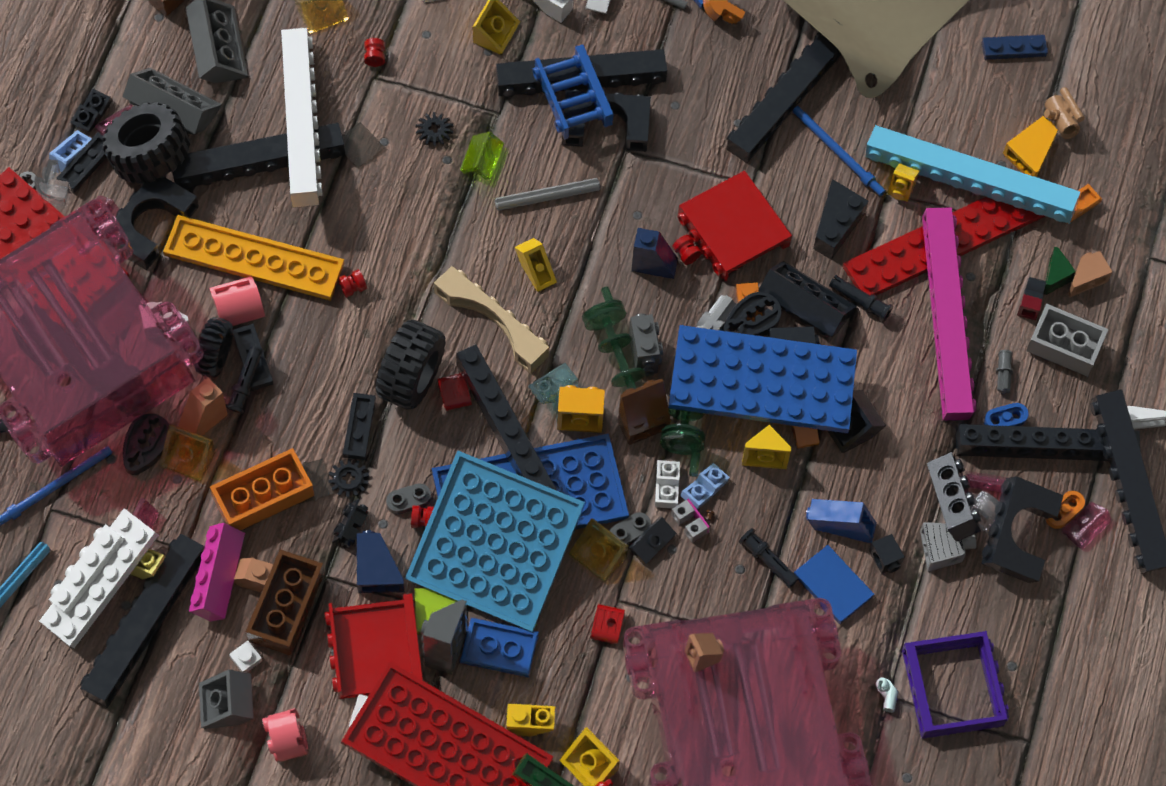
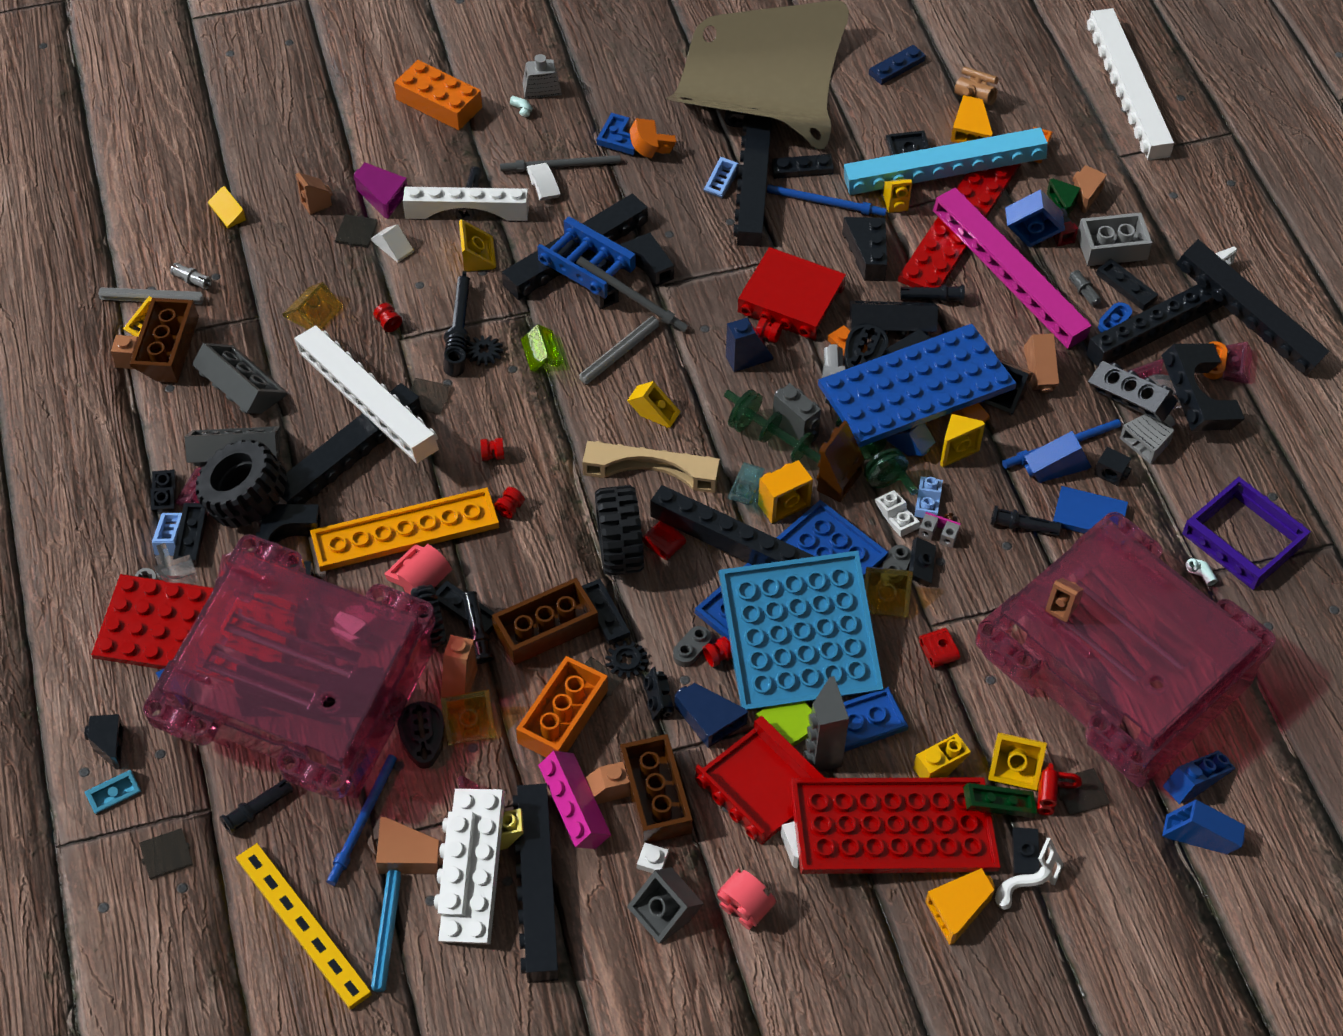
camera: 30 degrees left, 10 degrees down
none -> nougat slope [376,817,443,874]
none -> black piece [443,271,471,377]
none -> red wheel [480,438,504,461]
none -> reddish brown brick [492,578,599,665]
none -> dark grey bar [576,256,688,332]
none -> light blue slope [704,156,739,198]
none -> black plate [771,154,834,179]
none -> slope [884,423,936,457]
none -> black plate [885,130,930,156]
none -> blue bar [1002,419,1121,469]
none -> blue brick [1005,189,1065,248]
none -> nougat slope [1024,333,1059,393]
none -> black plate [1096,259,1158,310]

